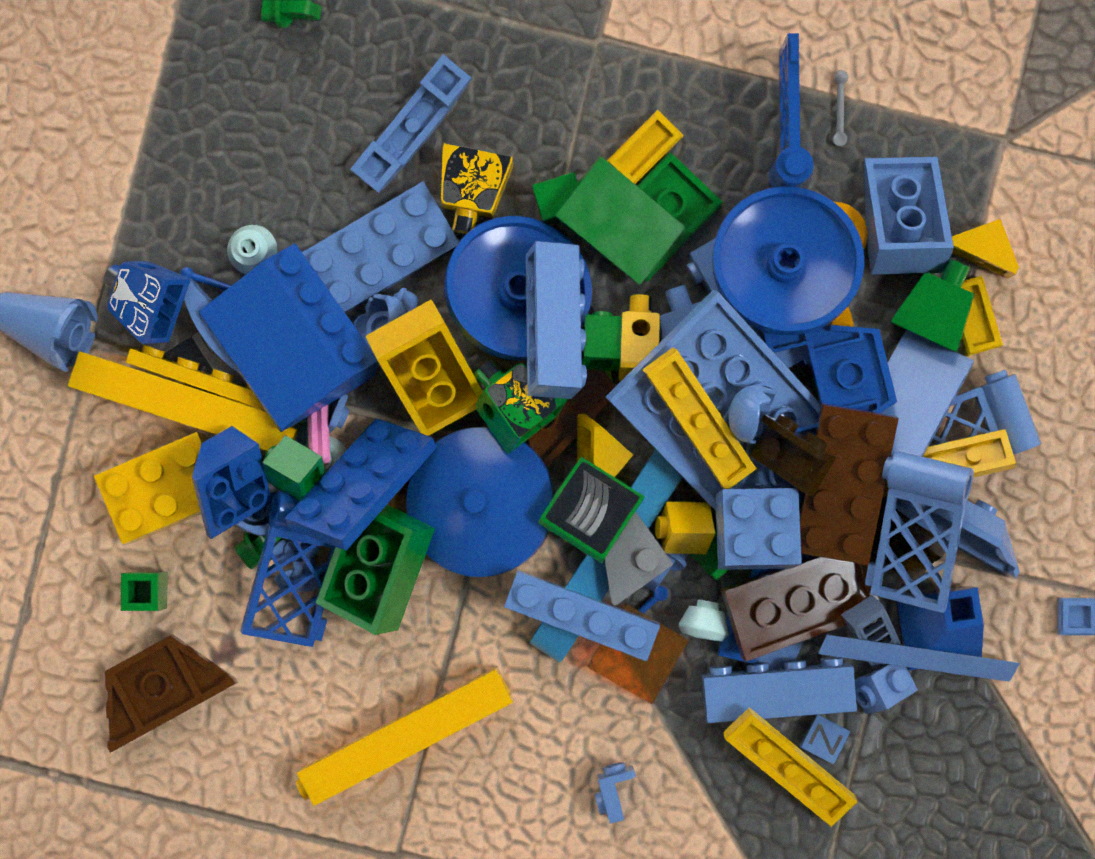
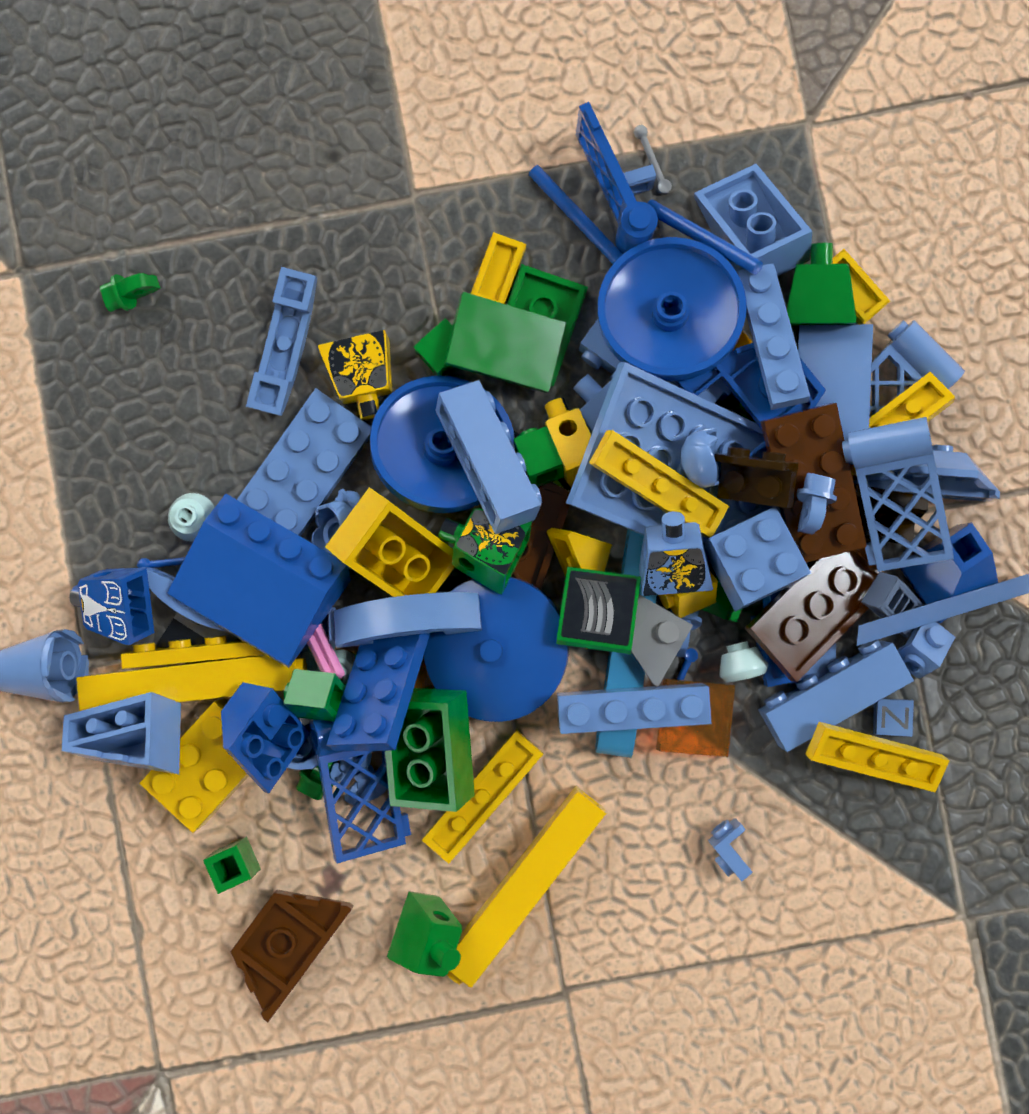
camera: 30 degrees left, 0 degrees up
yellow slope [952,218,1019,279] -> none
none -> medium blue wedge [61,692,181,774]
none -> medium blue slope [334,592,482,648]
none -> green torso [387,891,462,977]
none -> yellow plate [422,729,544,864]
none -> blue bar [528,165,623,264]
none -> medium blue tile [624,164,656,195]
none -> torso [639,511,713,596]
none -> blue bar [647,199,763,275]
none -> medium blue plate [737,263,810,410]
none -> medium blue piece [797,473,837,535]

